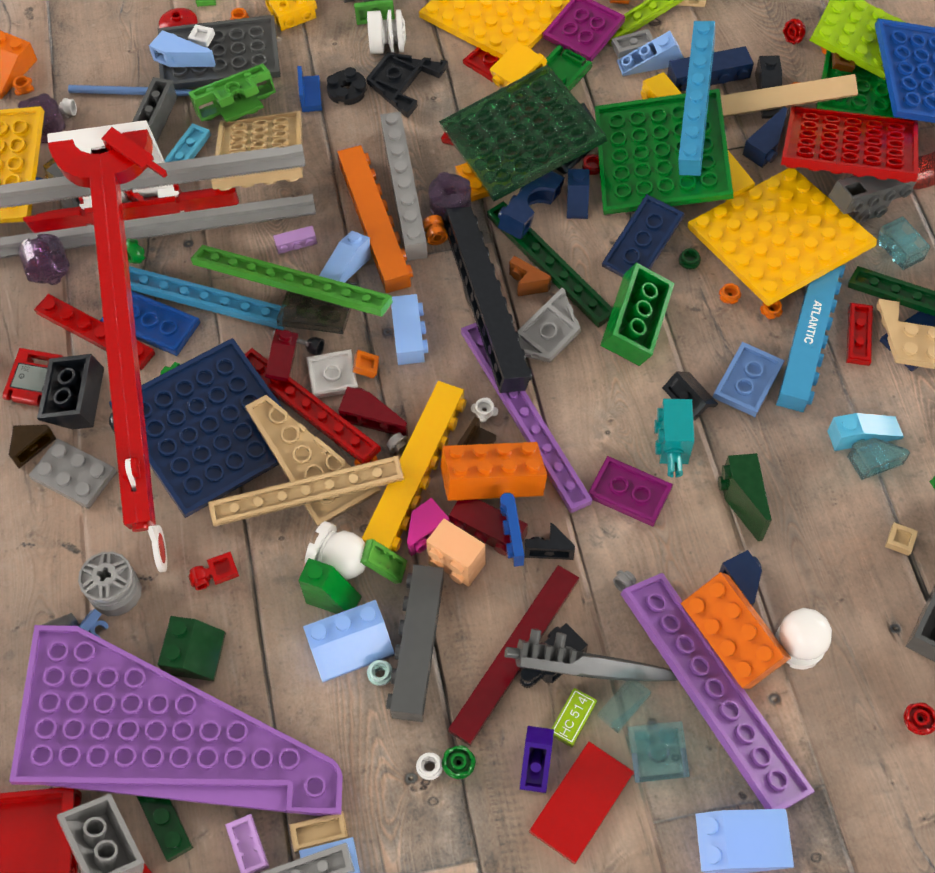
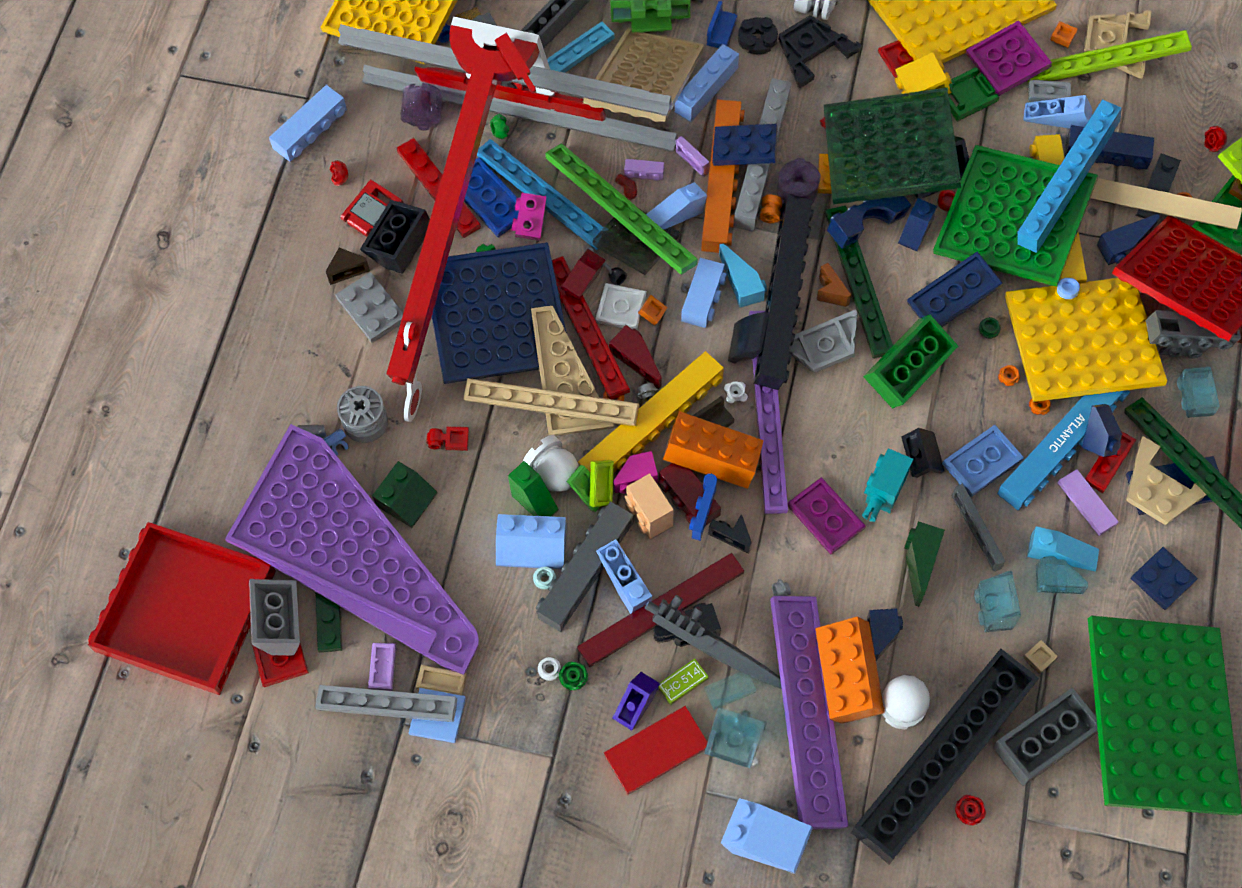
camera: 25 degrees right, 5 degrees up
none -> dark pink brick [512,193,547,241]
none -> lime tile [589,460,614,507]
none -> light blue slope [596,539,652,614]
none -> clear red arm [615,173,638,200]
none -> light blue brick [675,44,739,122]
none -> lavender tile [676,136,709,177]
none -> dark blue plate [712,124,778,166]
none -> medium azure slope [719,243,767,308]
none -> black slope [728,312,769,364]
none -> black brick [851,648,1039,865]
none -> dark grey tile [952,484,1006,572]
none -> clear light blue slope [974,571,1021,633]
none -> light blue tile [1057,278,1080,299]
none -> lavender tile [1058,469,1119,536]
none -> dark blue slope [1082,404,1122,457]

